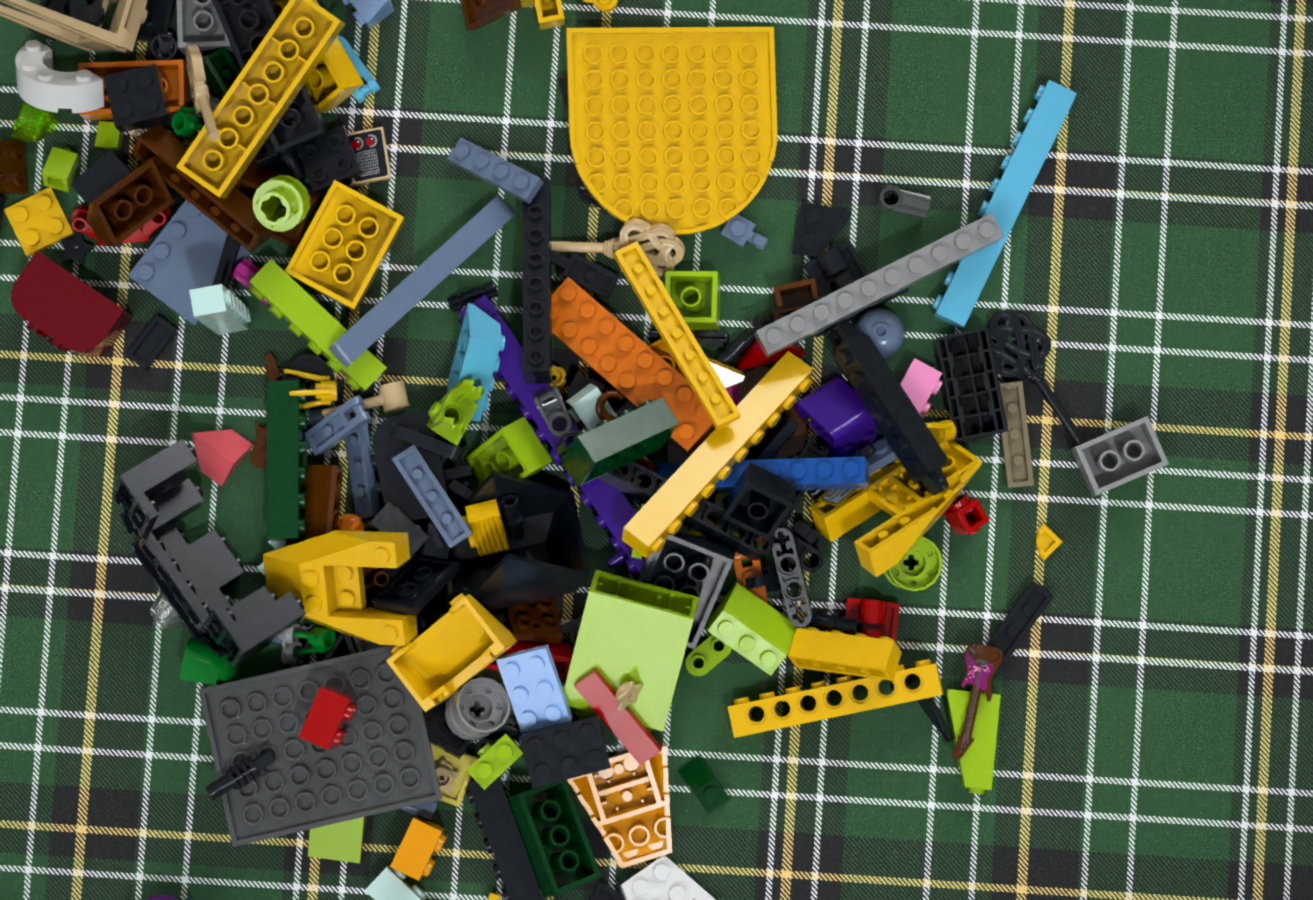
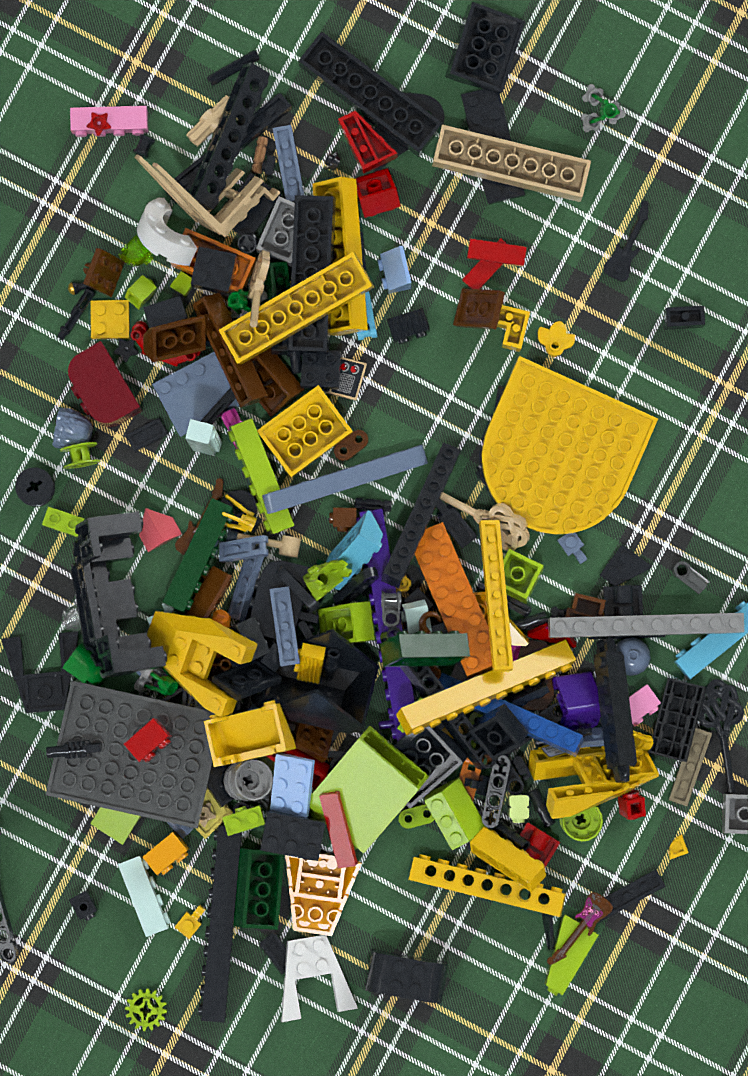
camera: 25 degrees right, 0 degrees up
lime piece [253,175,310,232] -> none
sand blue plate [447,137,544,204] -> none
tan plate [615,681,643,711] -> none
dark green slope [678,755,730,814] -> none
none -> black wing [1,631,79,714]
none -> black piece [15,467,55,507]
none -> lime brick [42,507,85,538]
none -> sand blue hair [52,407,93,448]
none -> lime piece [60,442,101,469]
none -> reddish brown brick [329,508,357,532]
none -> black beam [332,567,379,606]
none -> reddish brown plate [334,430,368,461]
none -> black brick [365,949,448,1003]
none -> black brick [387,308,430,345]
none -> yellowish green brick [508,795,529,823]
none -> black pin [527,788,556,828]

